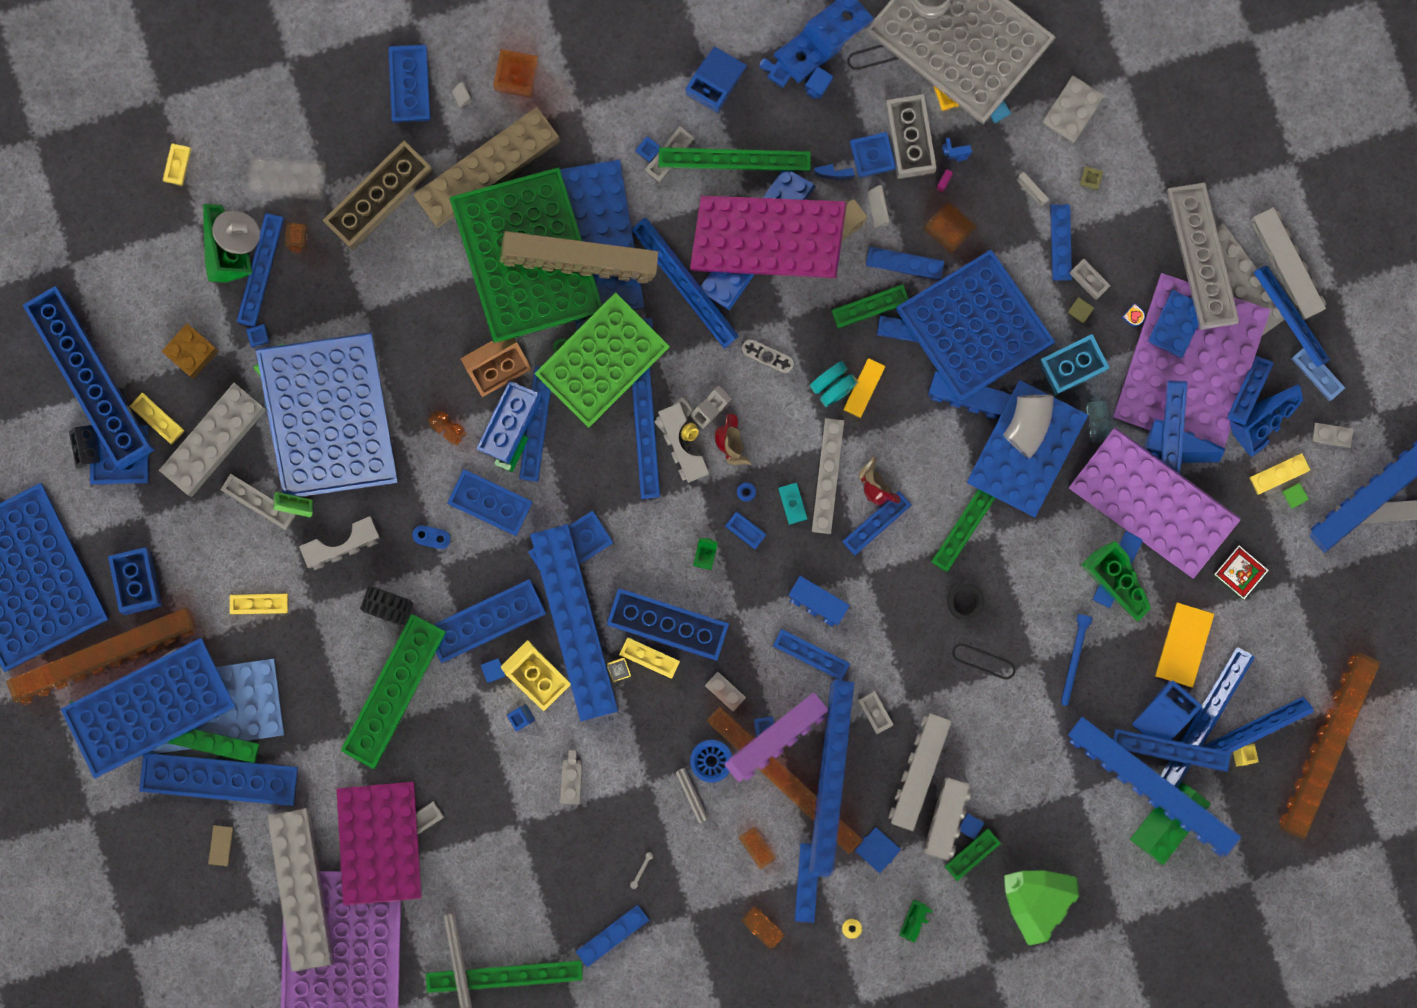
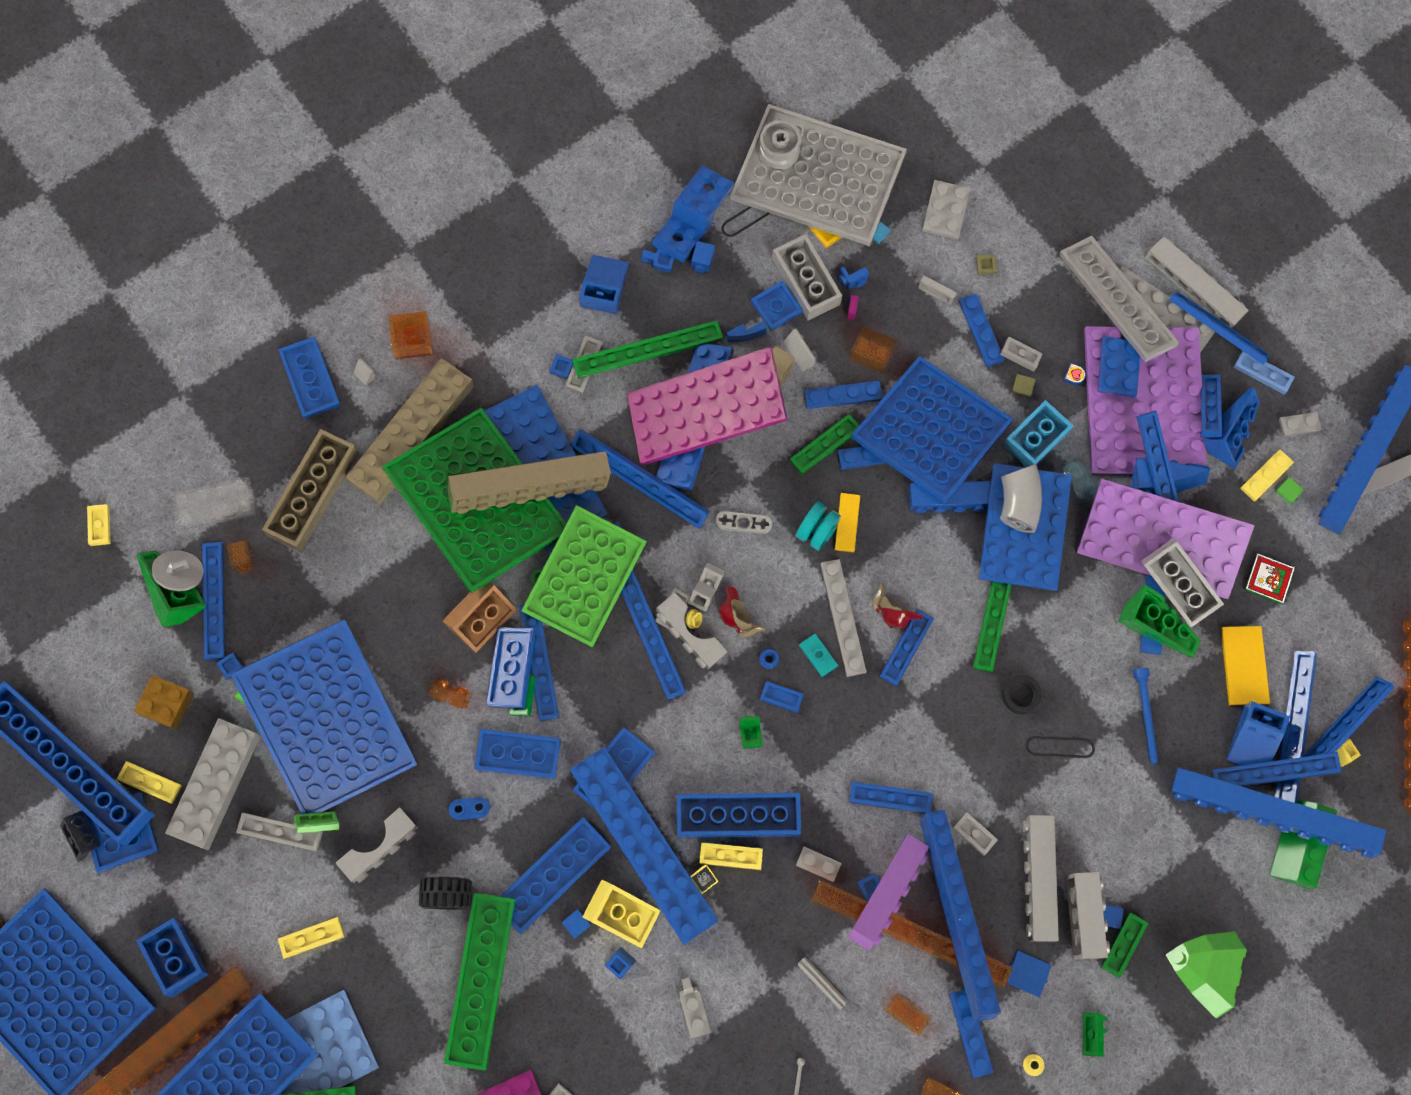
camera: 25 degrees left, 10 degrees down
blue wheel [690,740,732,783] -> none
blue brick [788,576,850,627] -> none
none -> light grey brick [1141,538,1224,627]

